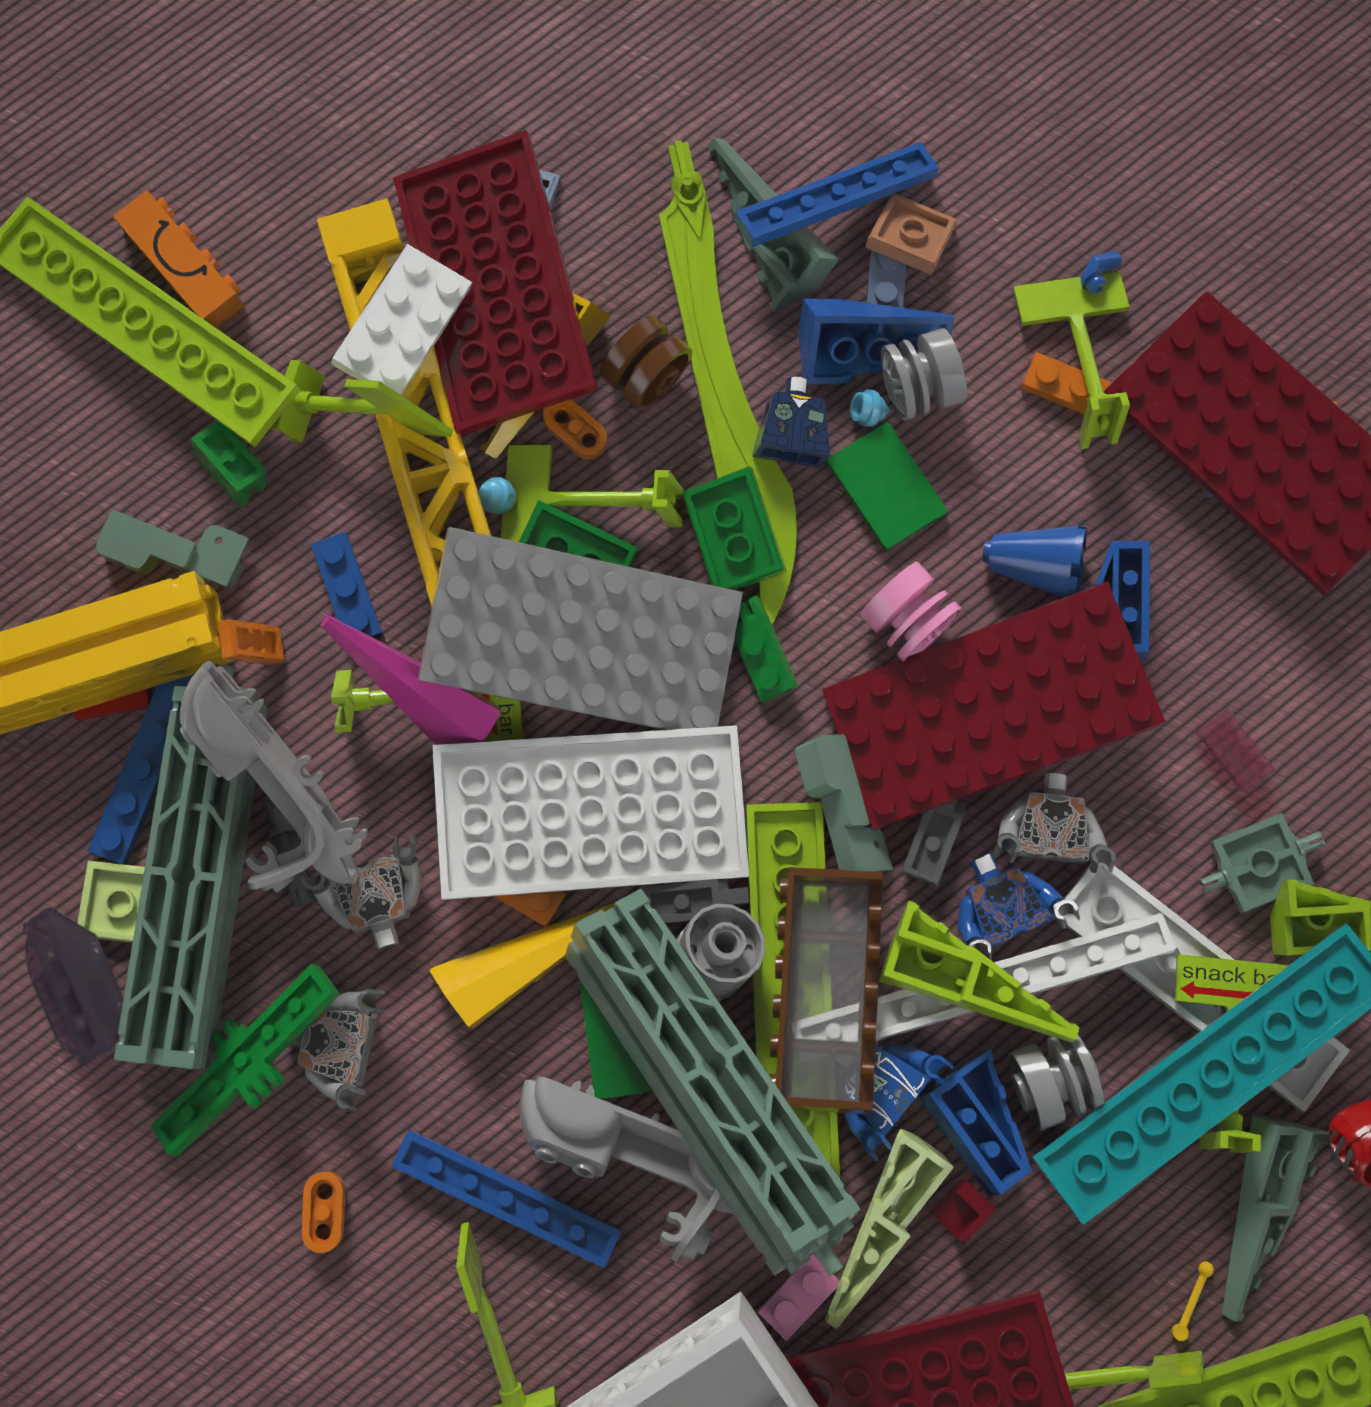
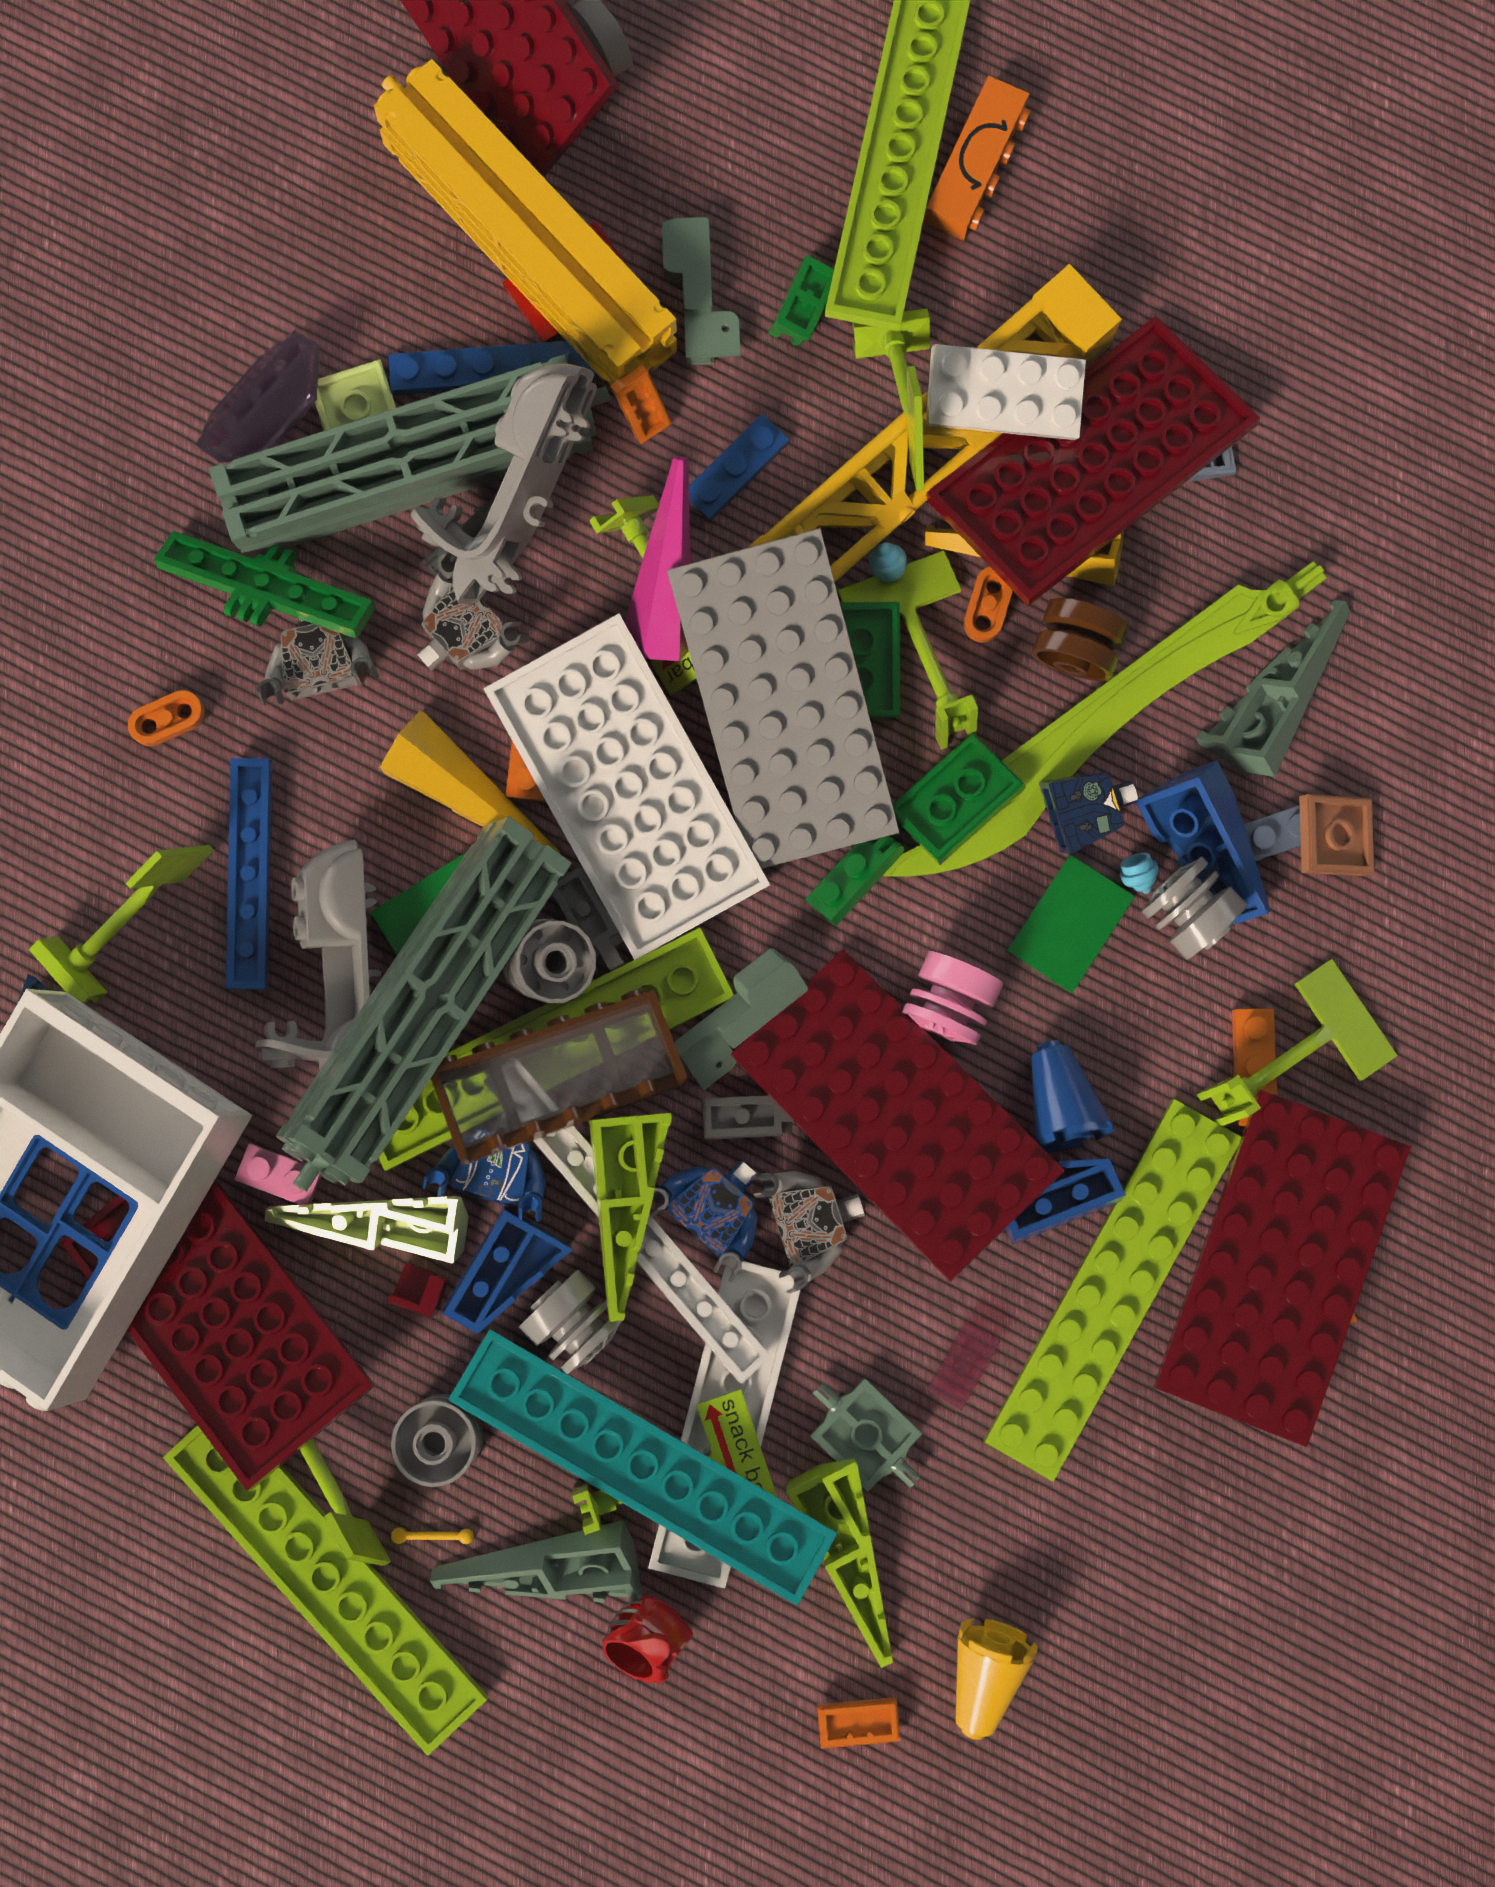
camera: 65 degrees right, 5 degrees up
blue plate [734,142,939,248] -> none
blue arm [1080,251,1122,294] -> none
none -> light grey wheel [391,1394,484,1487]
none -> lime plate [983,1099,1242,1482]

